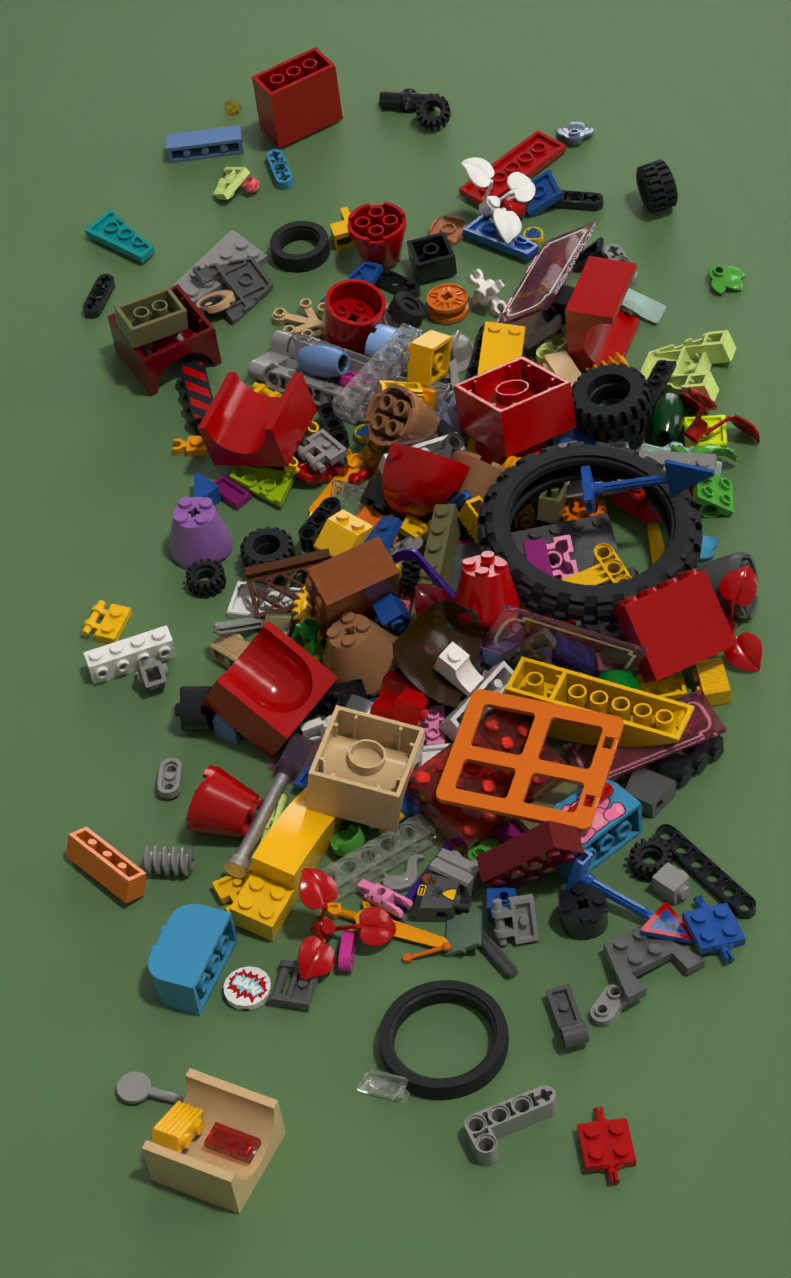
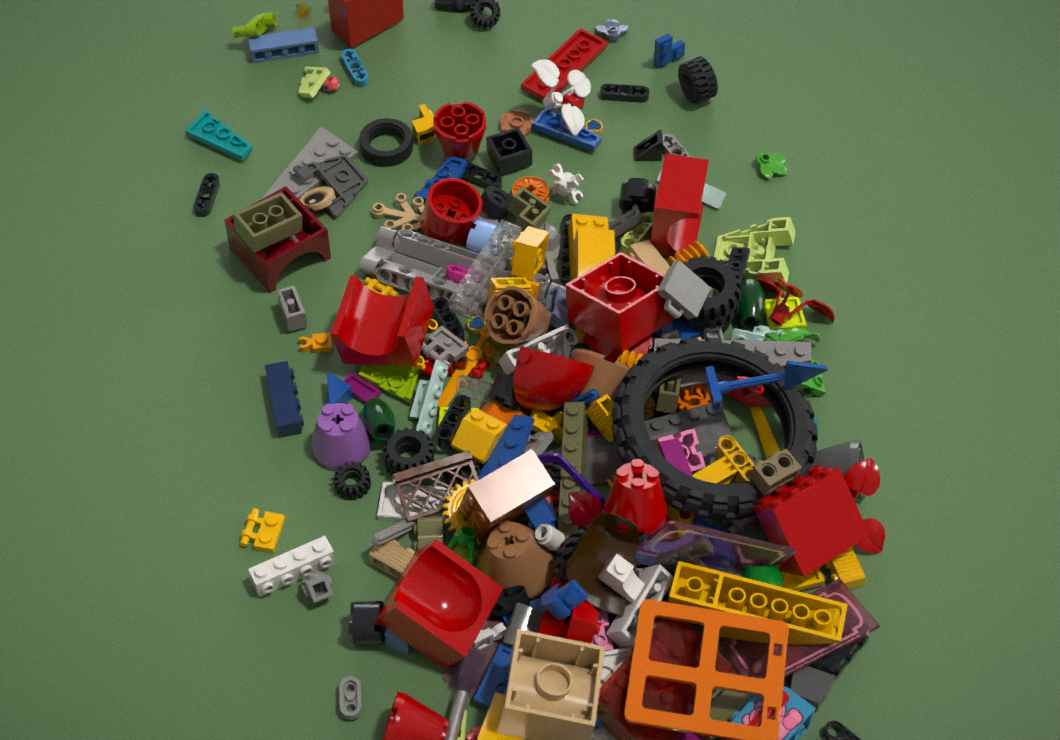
camera: 15 degrees left, 5 degrees up
black hinge [178,354,213,436] -> none
medium blue piece [297,344,350,378] -> none
clear pink piece [497,221,597,324] -> none
blue tile [526,169,564,218] -> none
none -> lime beam [232,12,277,38]
none -> dark blue brick [265,361,304,438]
none -> light grey brick [277,286,307,331]
none -> dark green piece [362,398,396,442]
none -> light aqua bracket [409,360,448,435]
none -> olive brick [507,186,552,235]
none -> white brick [535,524,565,551]
none -> blue brick [541,579,588,620]
none -> blue plate [653,34,685,68]
none -> light grey piece [657,260,711,319]
none -> dark tan brick [750,449,802,496]

